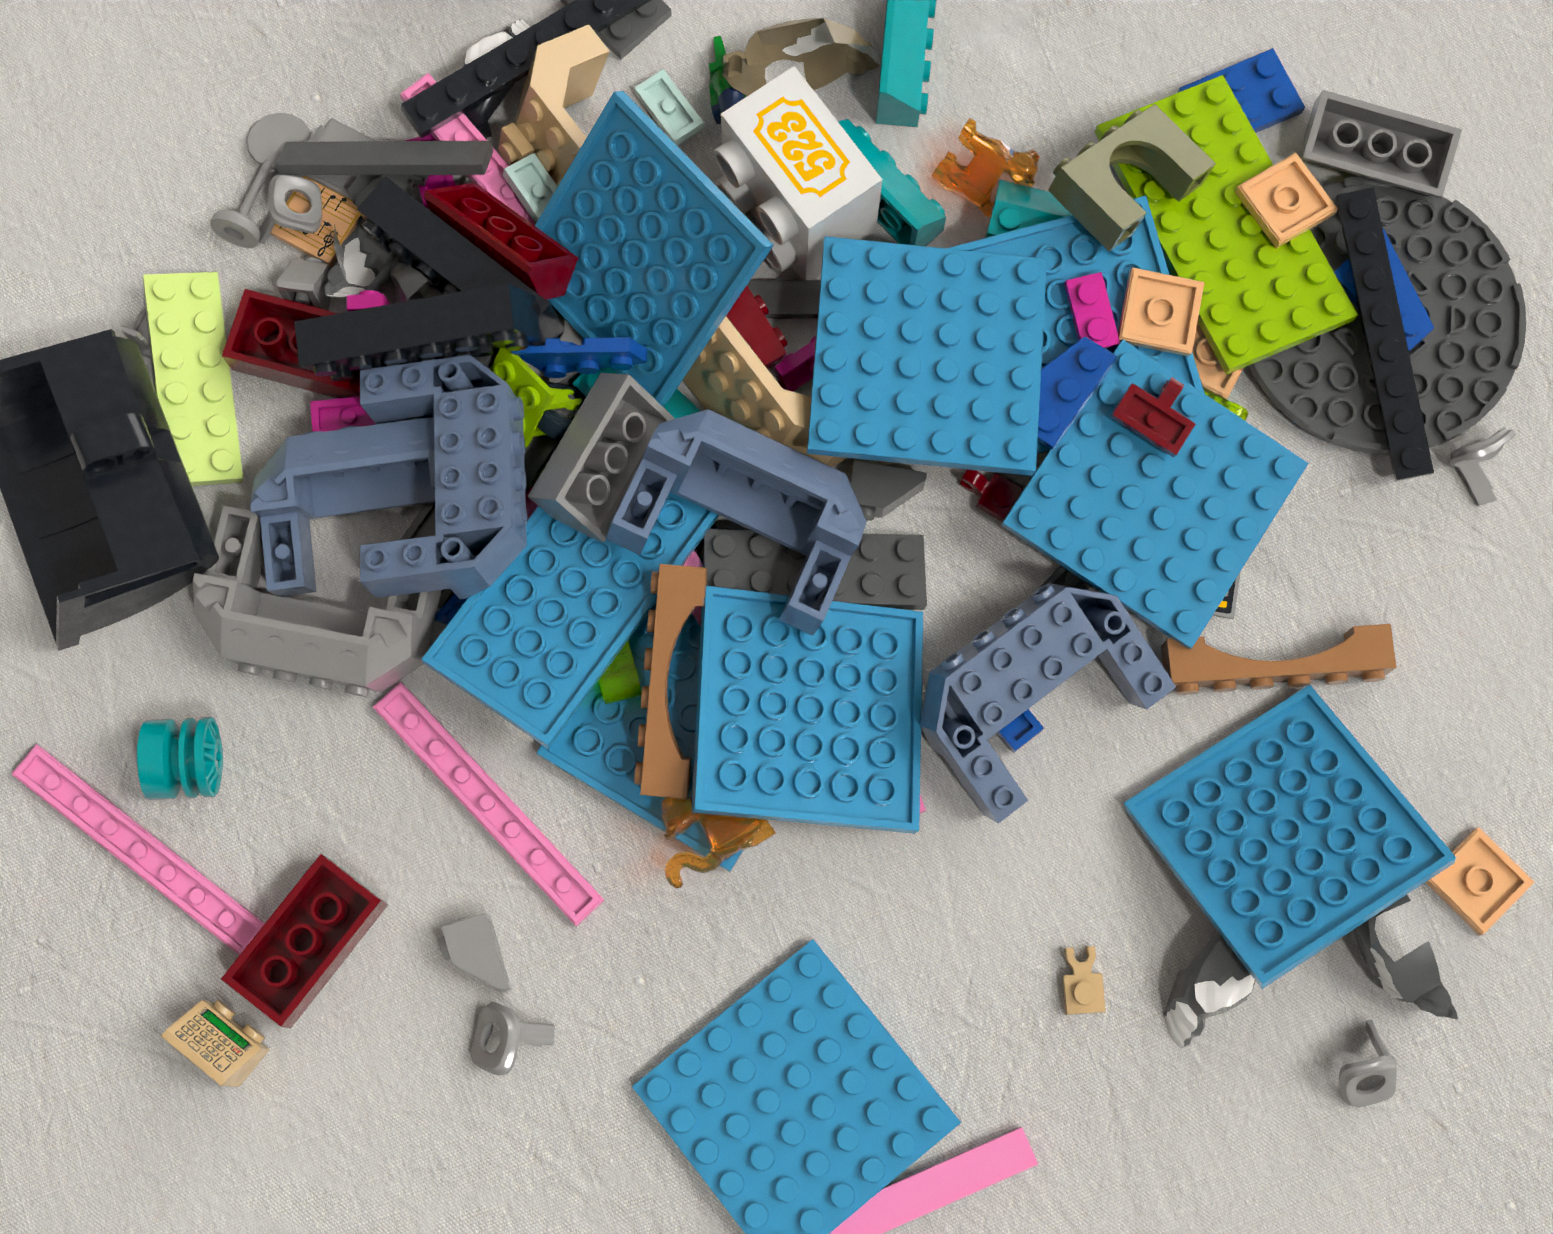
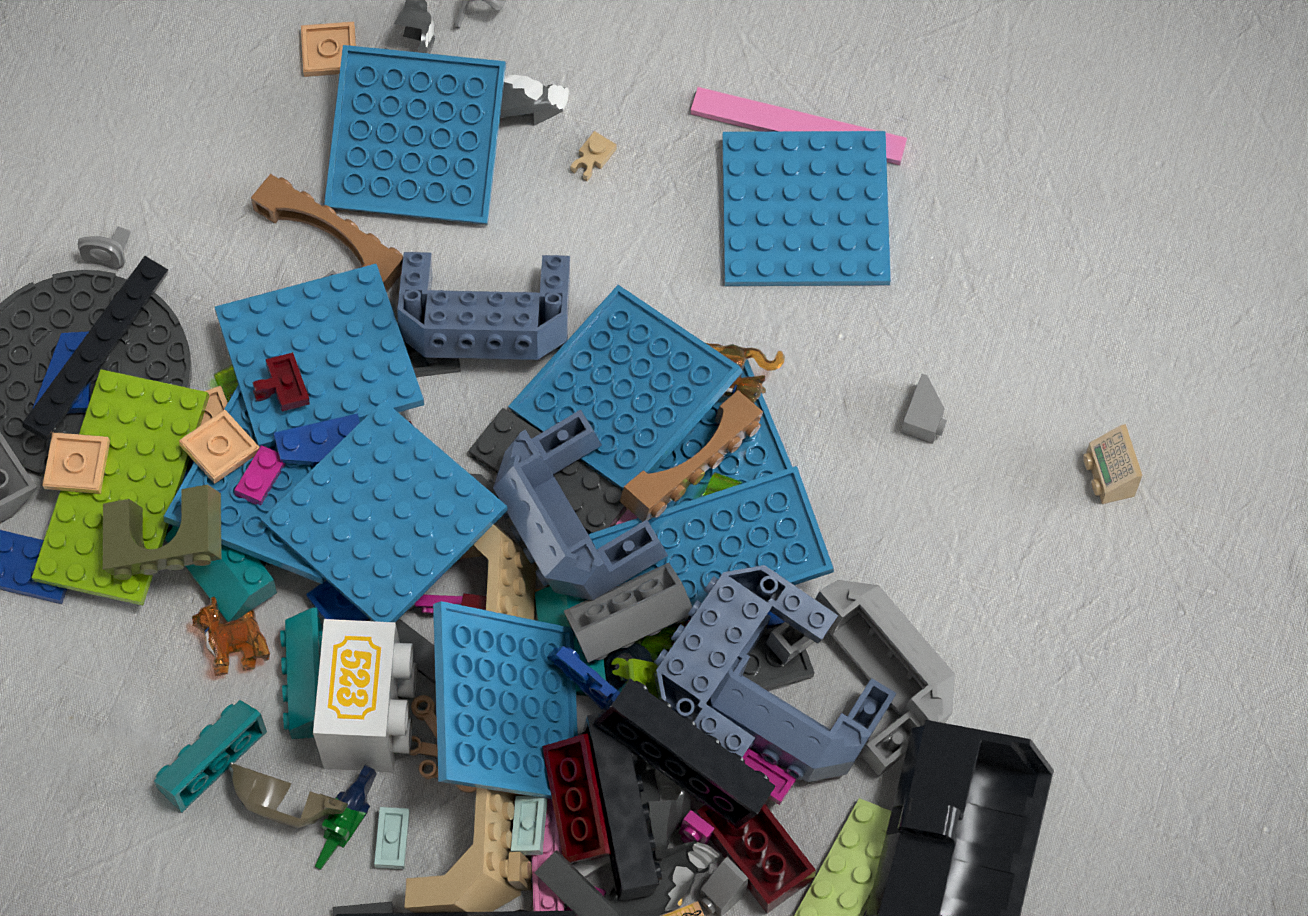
camera: 140 degrees left, 10 degrees down
bright pink tile [12,744,265,955] -> none
teal wheel [137,717,223,800] -> none
dark red brick [221,854,388,1029] -> none
bright pink tile [373,682,605,927] -> none
light grey piece [471,1002,555,1075] -> none

